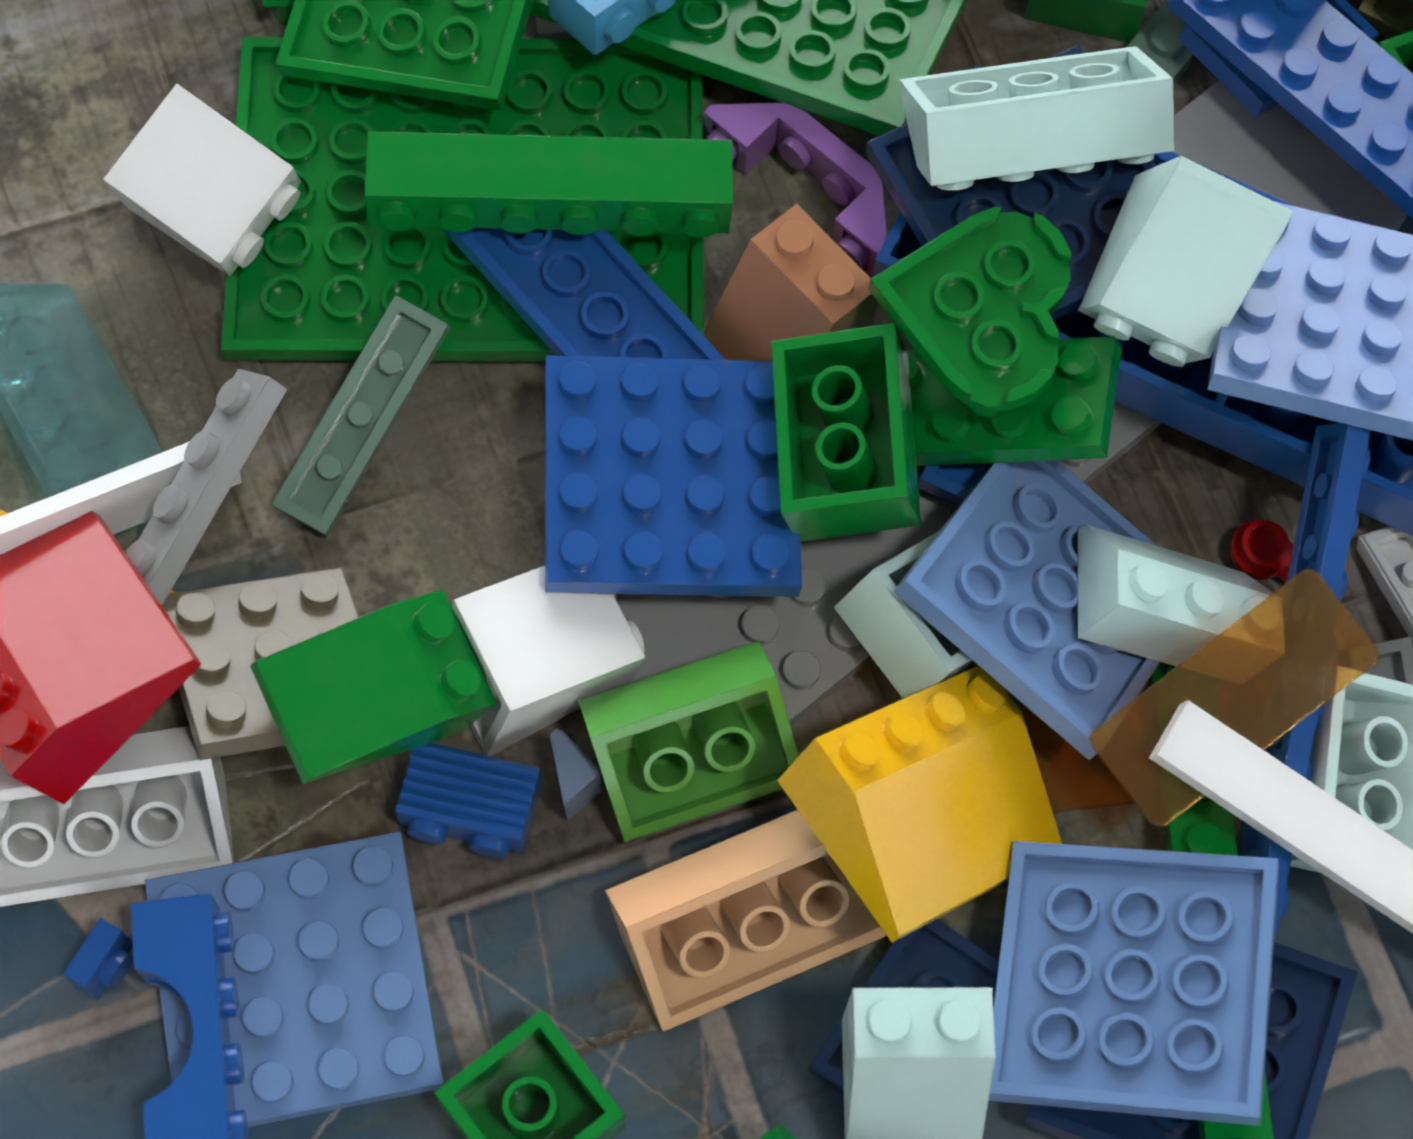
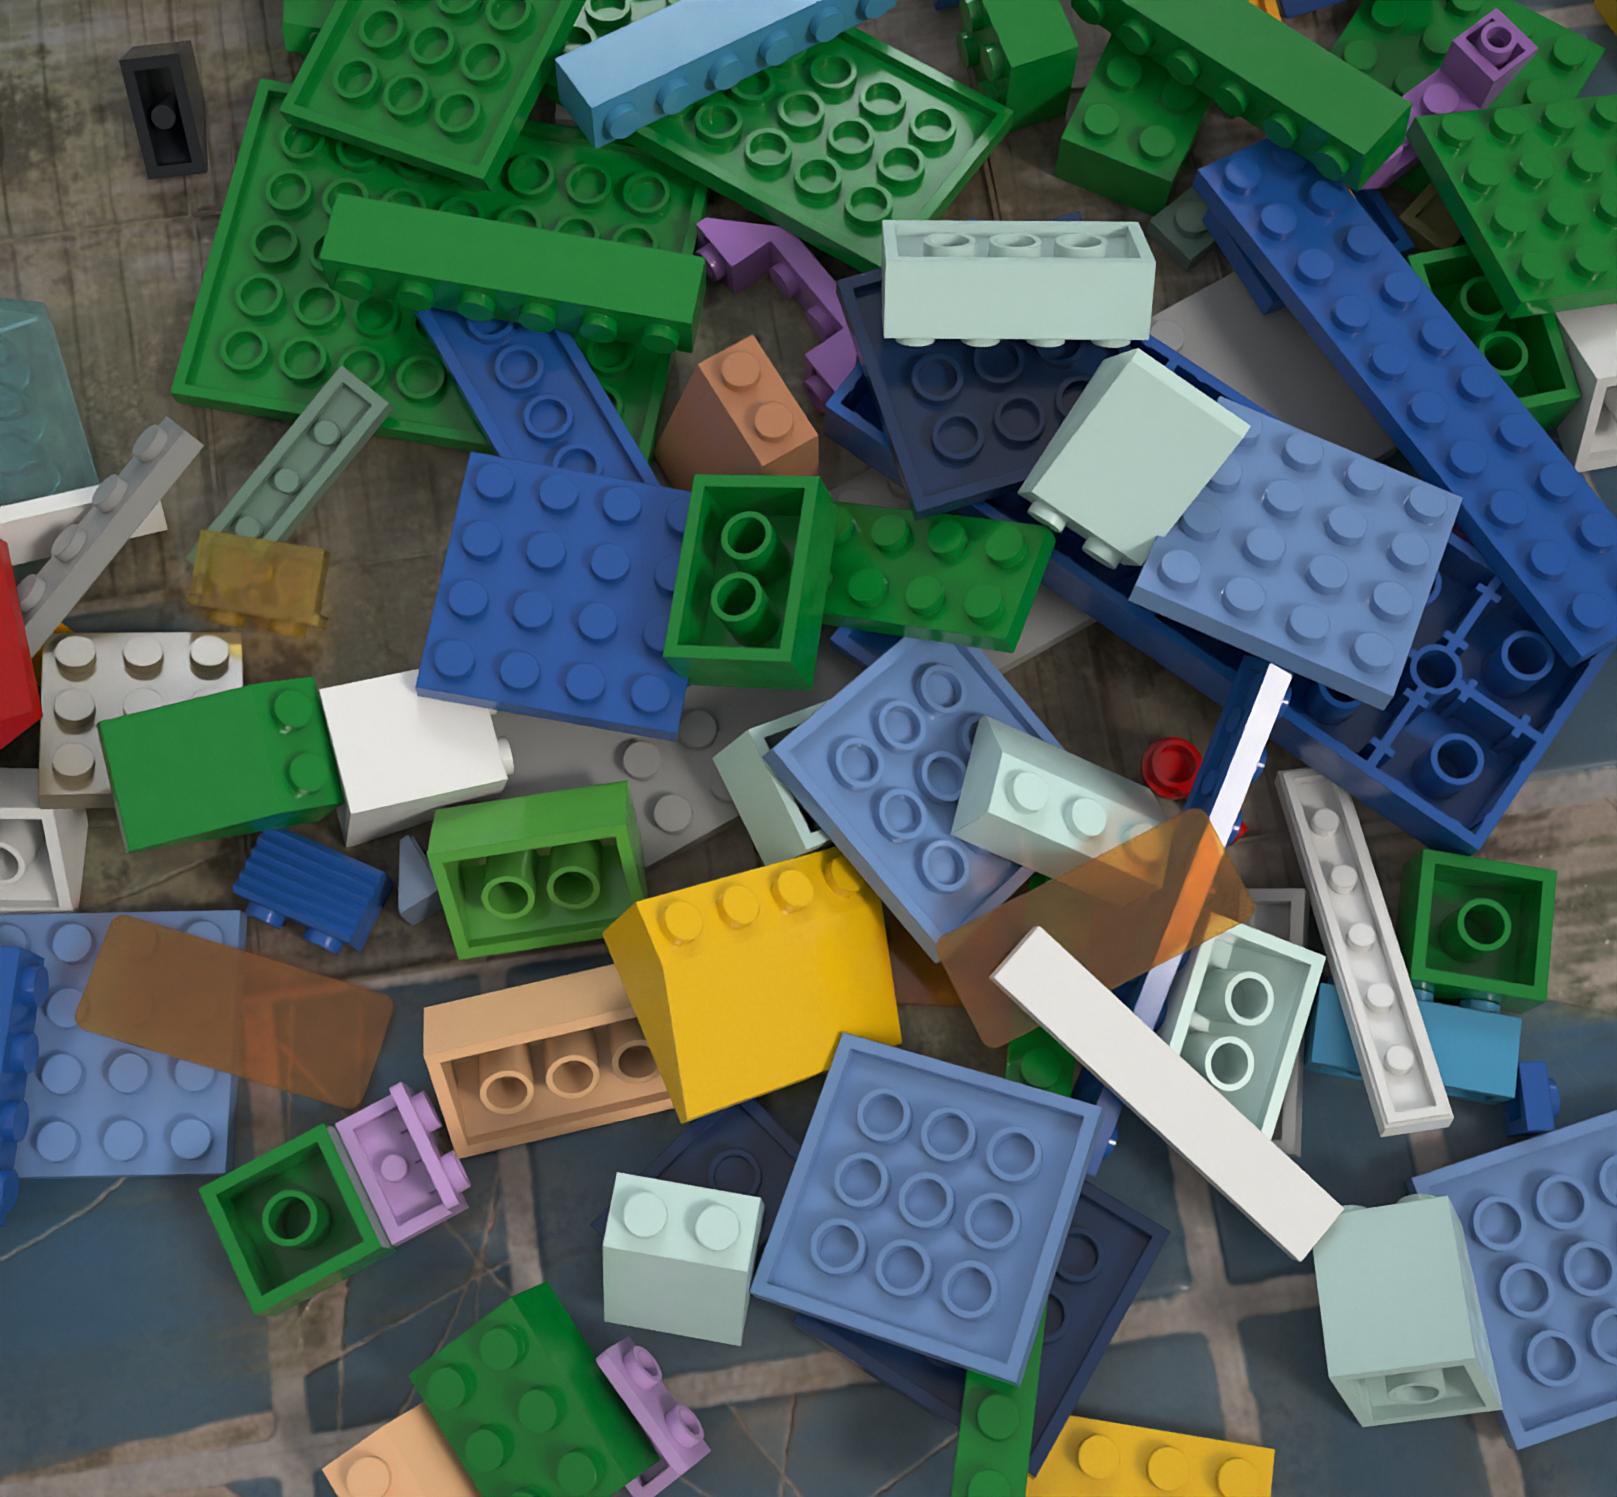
camera: 15 degrees right, 5 degrees up
white slope [103,83,301,276] -> none
green plate [868,207,1071,417] -> none
none -> clear orange piece [75,915,394,1110]
none -> black slope [119,40,208,180]
none -> clear yellow bracket [188,529,331,638]
none -> lavender bracket [335,1082,471,1247]

